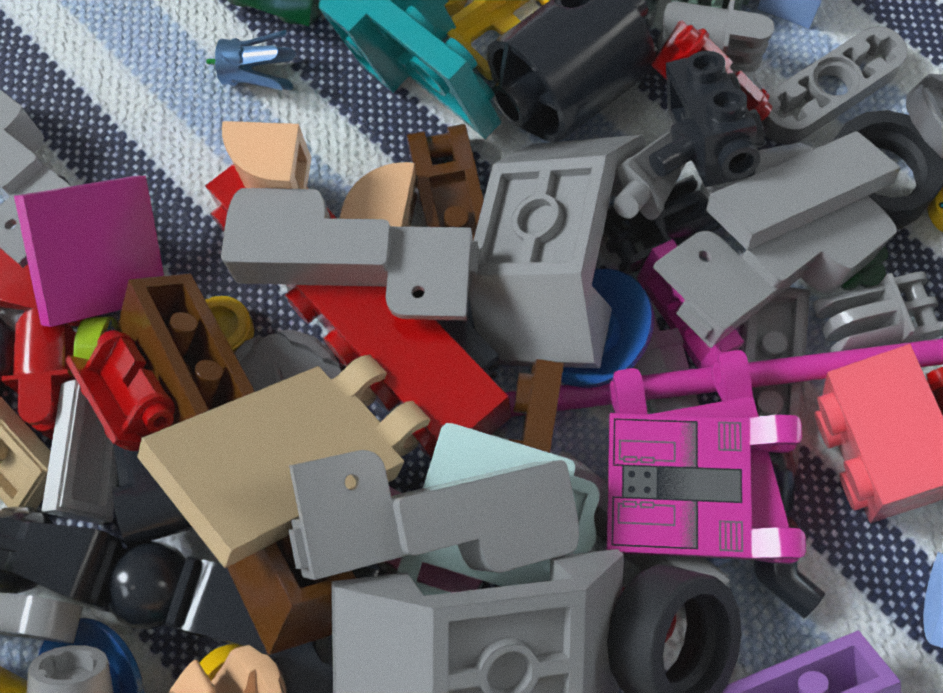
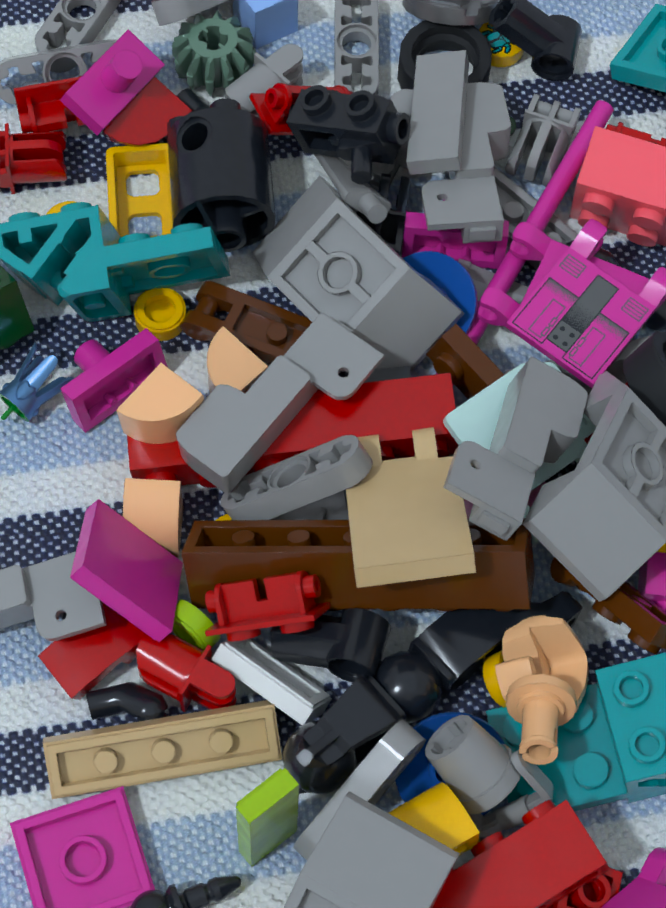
camera: 60 degrees left, 5 degrees down
none -> dark pink tile [60,328,168,433]
none -> light nougat brick [123,478,183,558]
none -> yellow tile [134,288,186,341]
none -> light grey beam [221,435,373,520]

